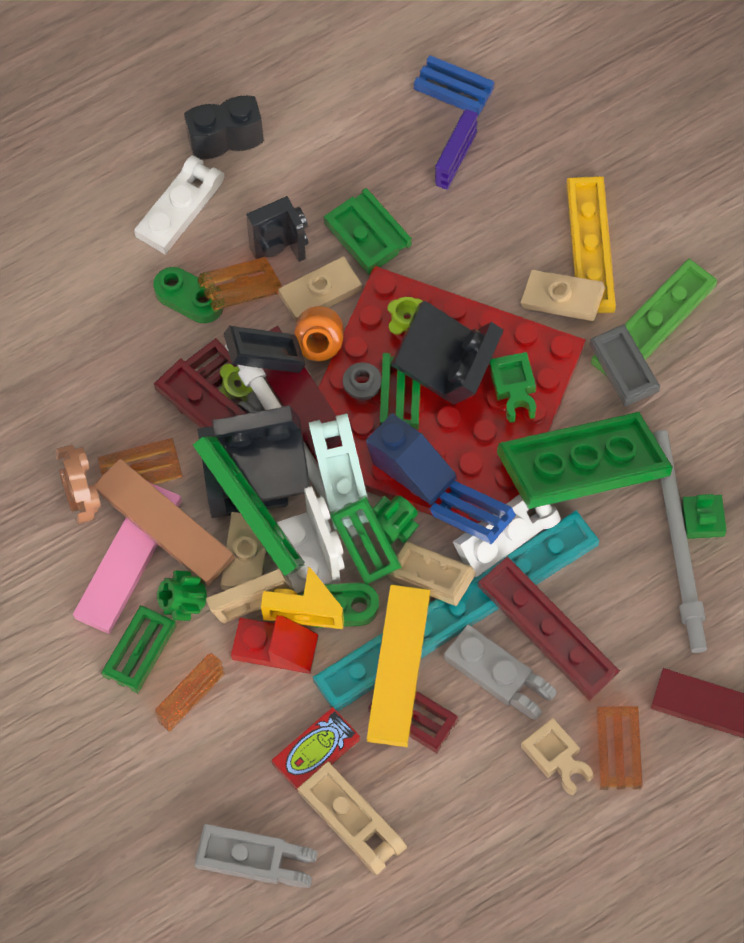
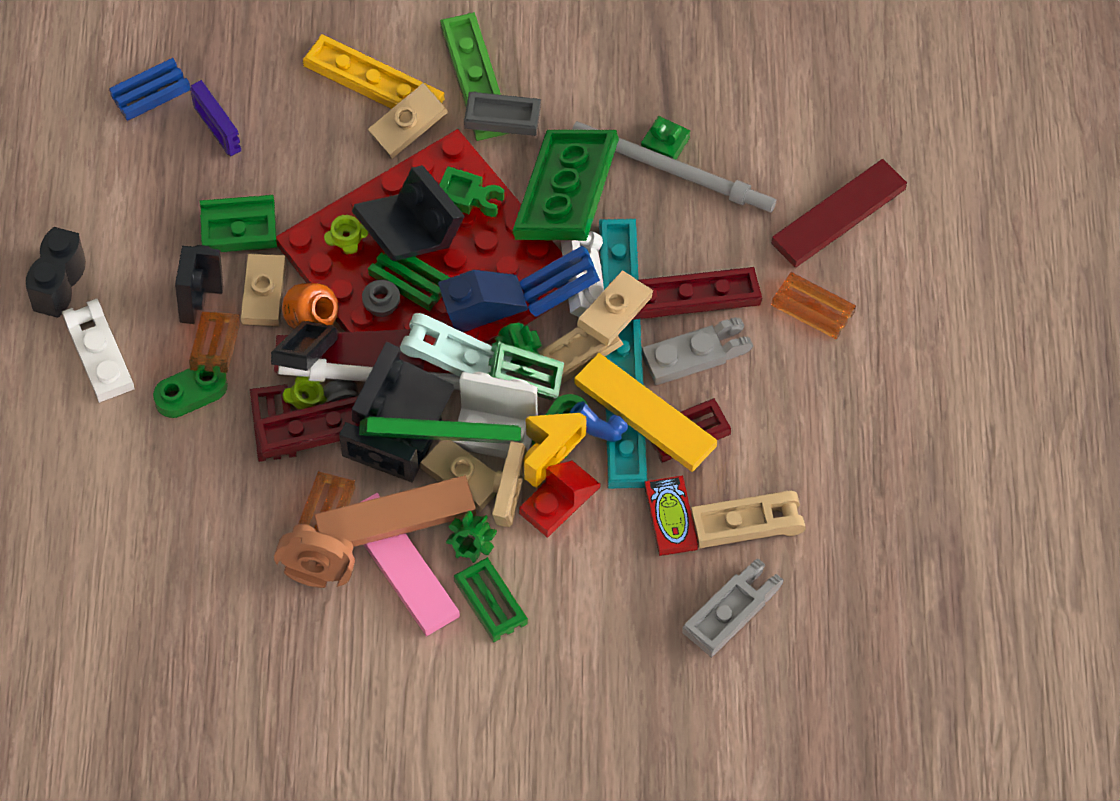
camera: 60 degrees left, 5 degrees down
clear orange tile [155,653,225,733] -> none
tan plate [521,718,593,795] -> none
none -> blue arm [570,401,628,442]
none -> tan plate [577,270,653,346]

